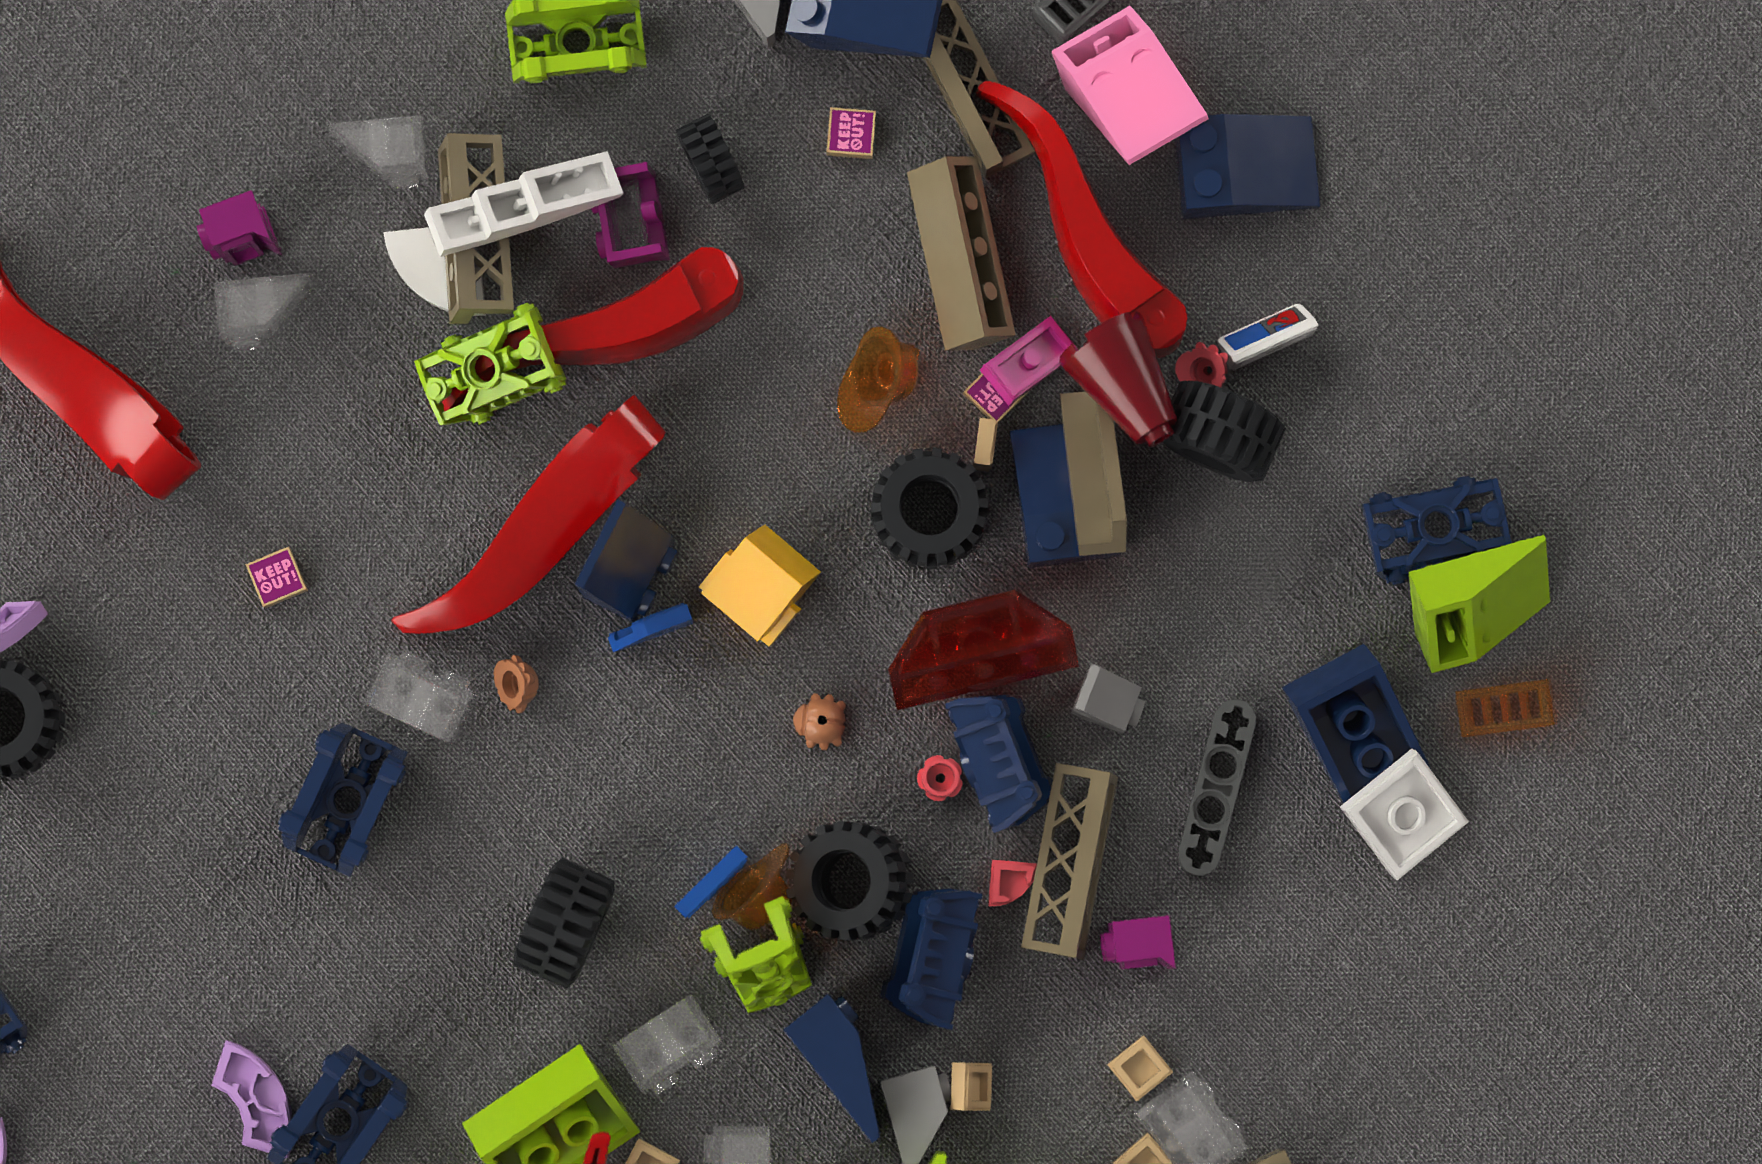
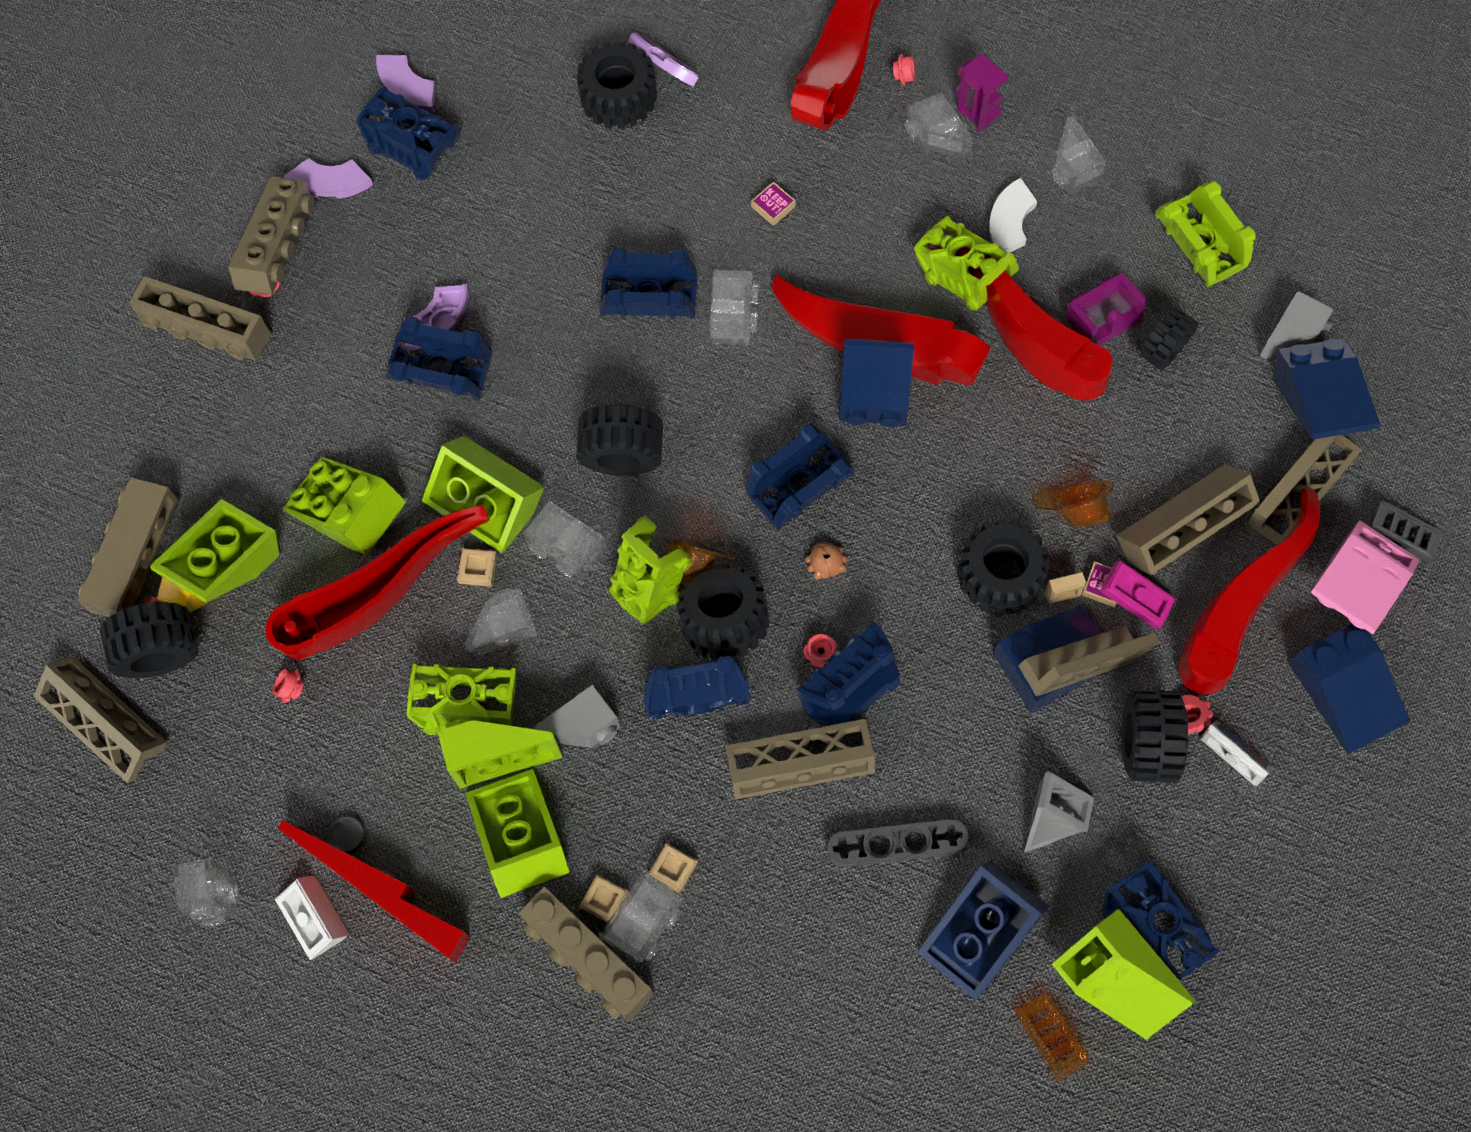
camera: 75 degrees right, 15 degrees down
white slope [424,151,623,257] -> none
dark tan fence [438,133,514,324] -> none
nougat animal [494,655,539,714] -> none
blue tile [608,603,694,653] -> none
blue tile [674,845,749,918] -> none
yellow plate [699,525,821,647] -> none
dark blue slope [783,994,880,1143] -> none
tile [827,107,876,159] -> none
clear red wedge [888,590,1079,710] -> none
tan tile [950,1062,992,1111] -> none
coral tile [988,860,1037,907] -> none
dark red cone [1059,311,1177,447] -> none
light grey slope [1071,664,1146,734] -> none
magenta window [1100,915,1176,970] -> none
white plate [1340,749,1469,880] -> none
none -> dark blue piece [746,423,856,531]
none -> coral plate [893,54,915,86]
none -> light grey slope [1024,772,1094,853]

